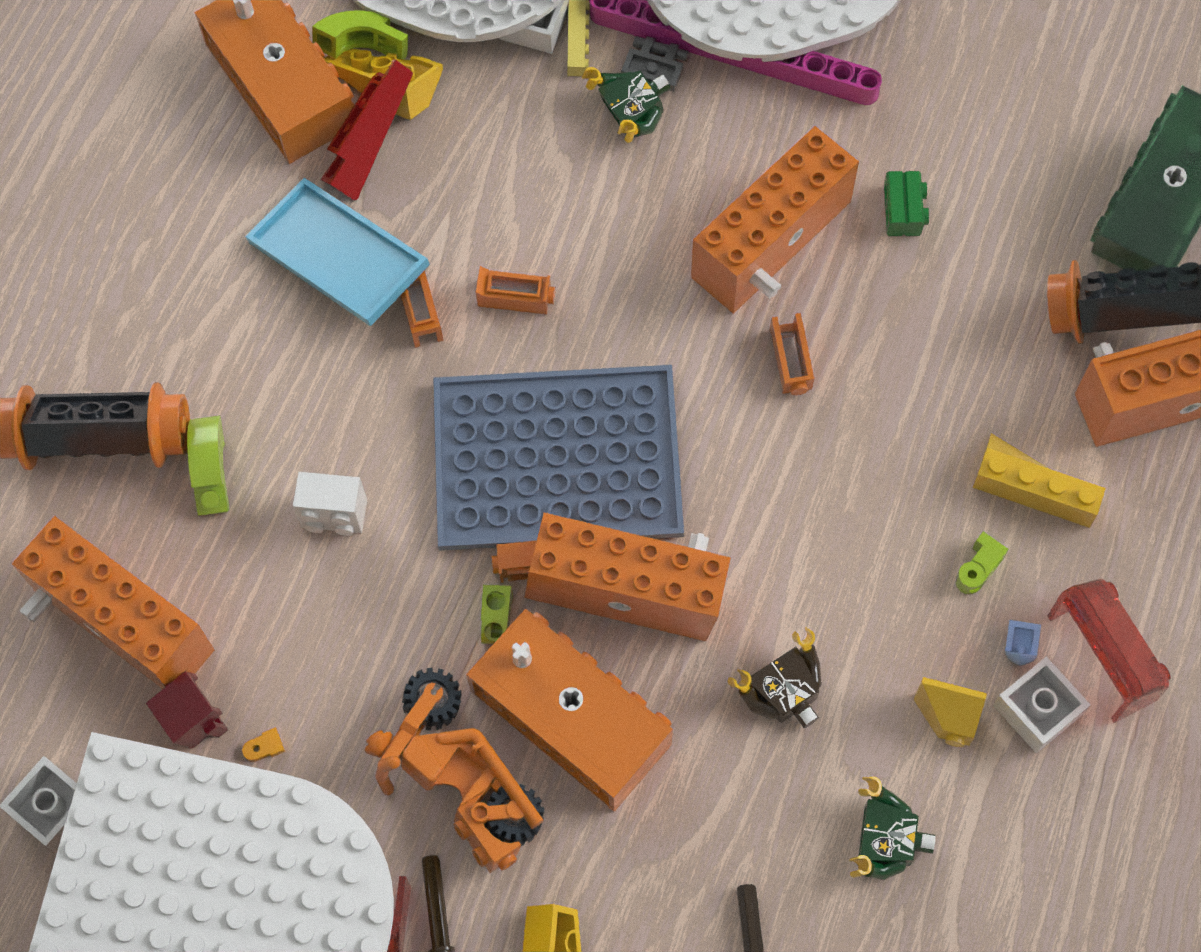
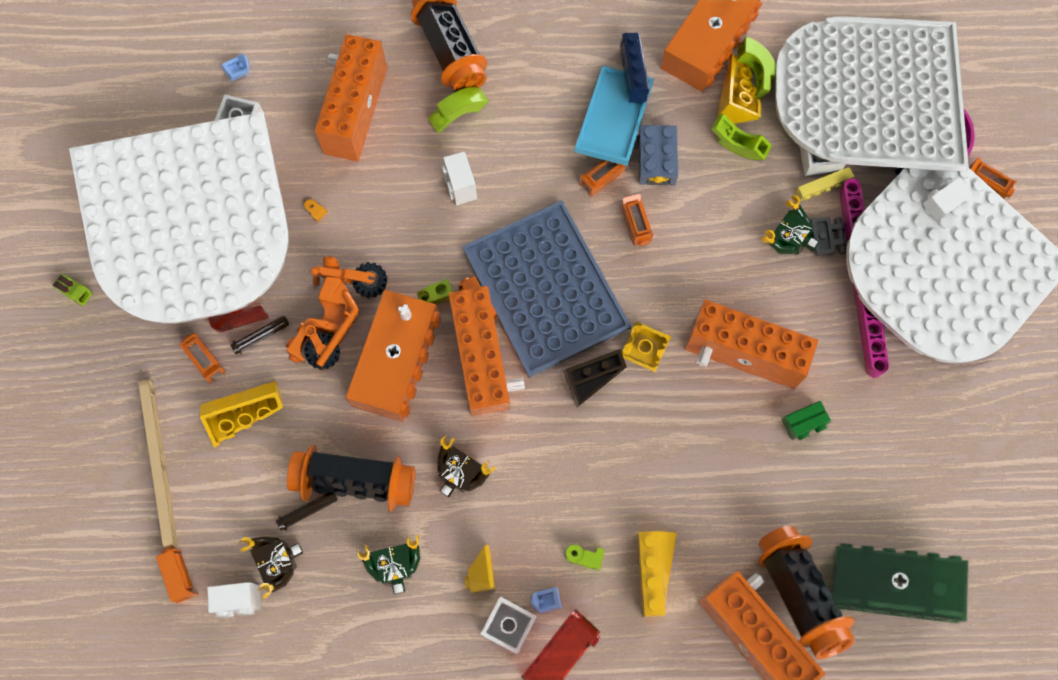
camera: 65 degrees right, 5 degrees up
dark red plate [146,671,228,748] -> none
red wedge [320,59,413,200] -> none
orange window [769,313,815,395] -> none
none -> black brick [287,445,415,513]
none -> dark brown wedge [563,349,627,407]
none -> dark blue brick [620,33,650,103]
none -> yellow slope [622,321,671,372]
none -> sand blue piece [638,125,678,185]
none -> lime arch [711,114,772,161]

